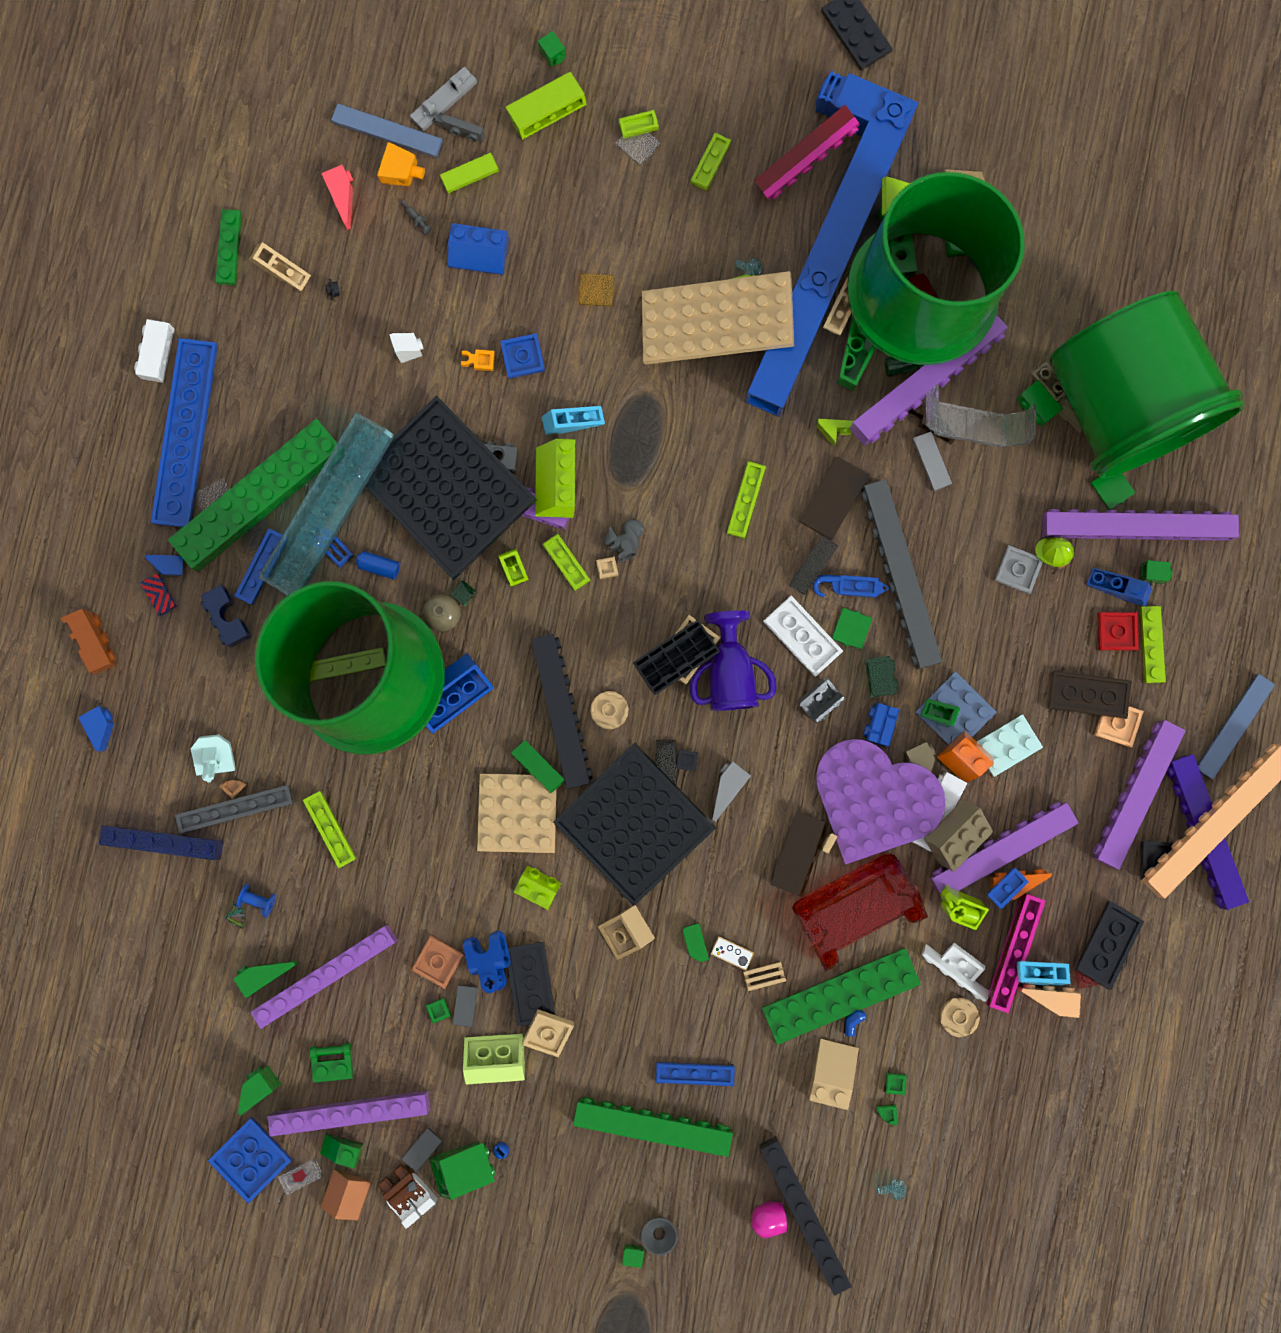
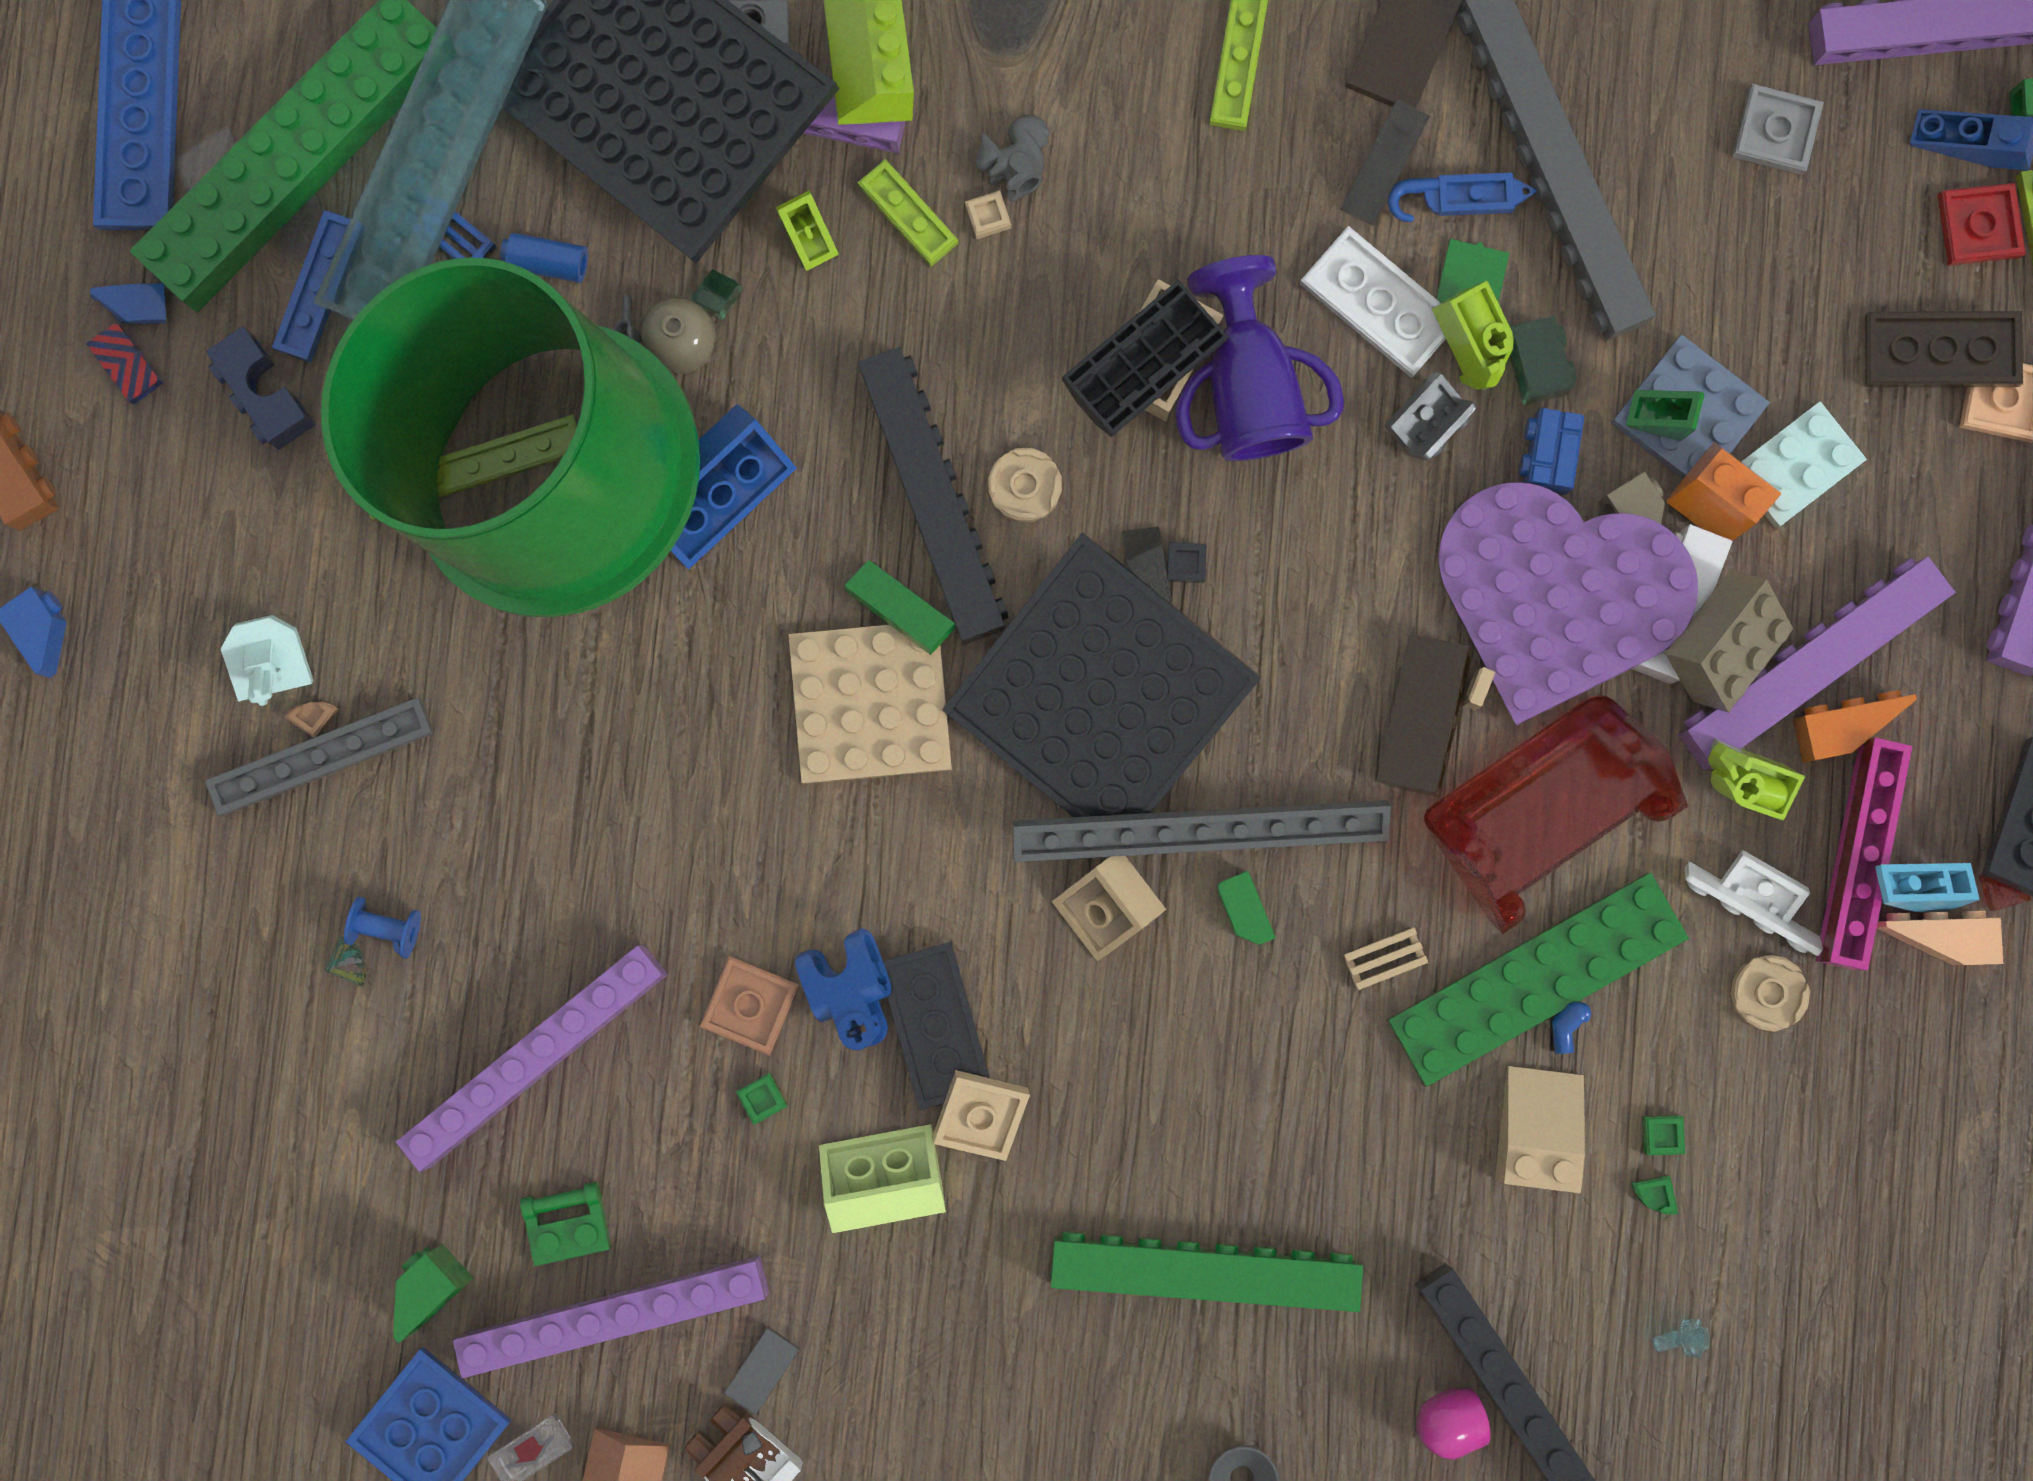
camera: 10 degrees left, 0 degrees up
clear blue brick [99,825,224,860] -> none
green slope [233,960,299,998] -> none
lime plate [303,791,357,868] -> none
green slope [320,1133,363,1169] -> none
green slope [429,1142,495,1200] -> none
dark grey tile [453,985,478,1027] -> none
blue hinge [493,1142,509,1159] -> none
lime bracket [514,866,561,910] -> none
blue tile [656,1062,735,1086] -> none
white tile [710,936,754,970] -> none
light grey slope [712,762,751,822] -> none
blue plate [986,867,1029,909] -> none
lime piece [1035,537,1074,569] -> none
none -> dark grey hand [612,295,641,343]
none -> dark grey plate [1012,800,1391,862]
none -> lime piece [1431,281,1514,390]

